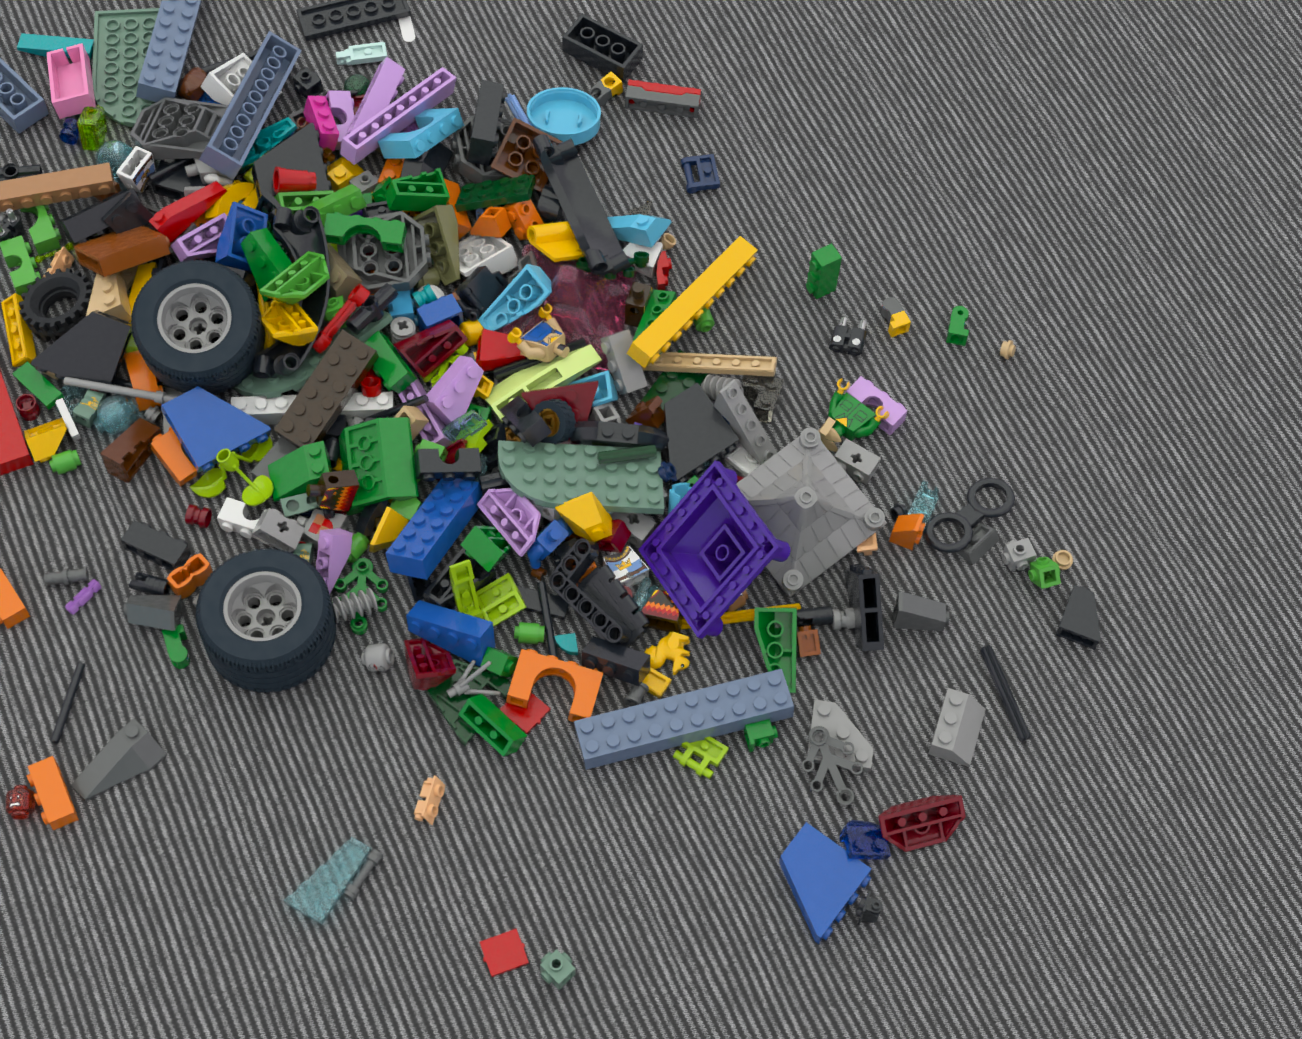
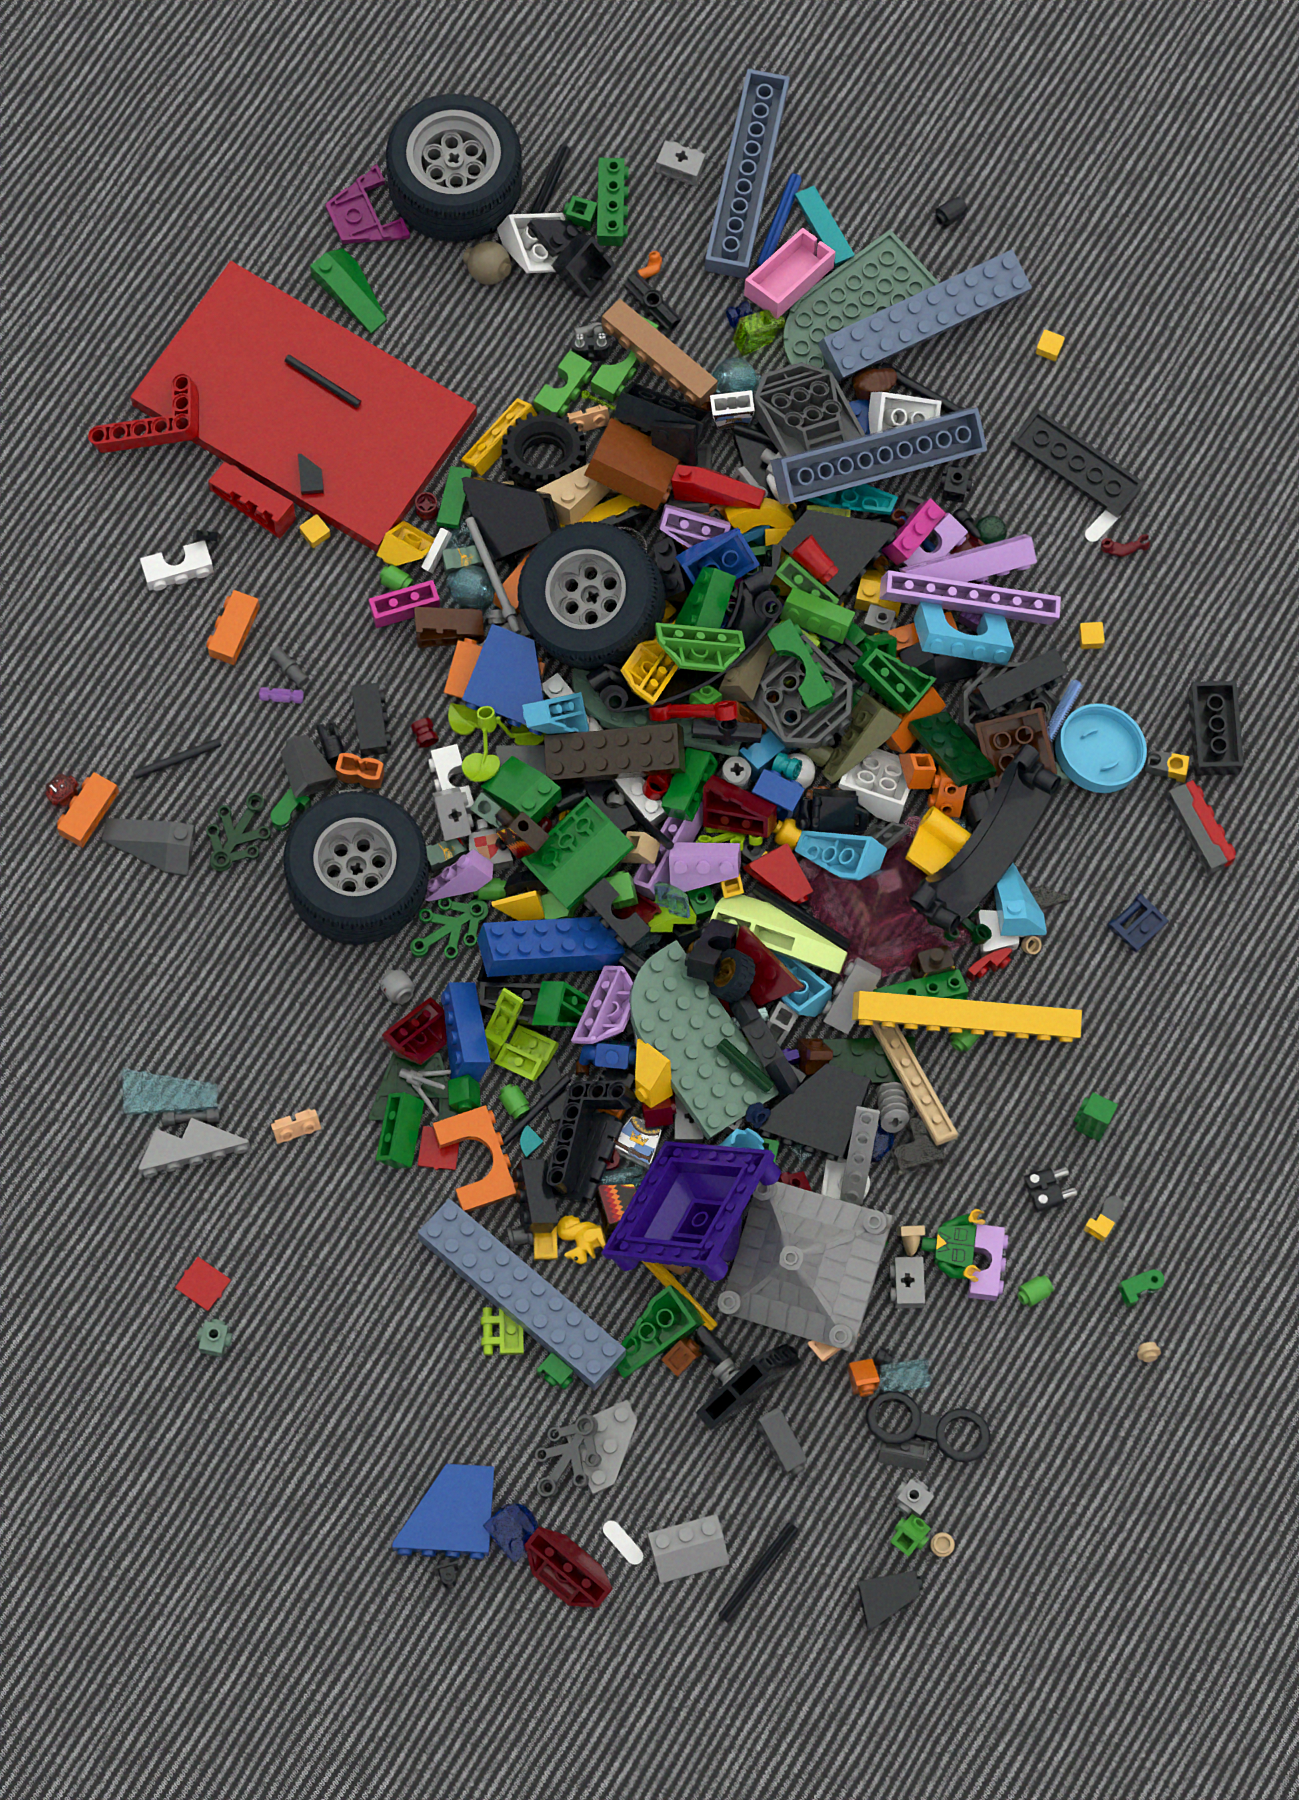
camera: 55 degrees right, 10 degrees up
light grey piece [332,588,378,623] -> none
light aqua hinge [336,42,387,65] -> none
torso [507,303,570,363] -> none
none -> light grey slope [138,1118,250,1177]
none -> dark green plant [206,793,271,872]
none -> dark pink brick [369,580,440,629]
none -> medium azure wedge [522,692,589,735]
none -> white sticker [603,1521,643,1565]
none -> blue axle [757,173,802,267]
none -> bright green brick [1017,1275,1054,1307]
none -> yellow piece [1078,622,1105,649]
none -> dark red arm [1101,534,1150,557]

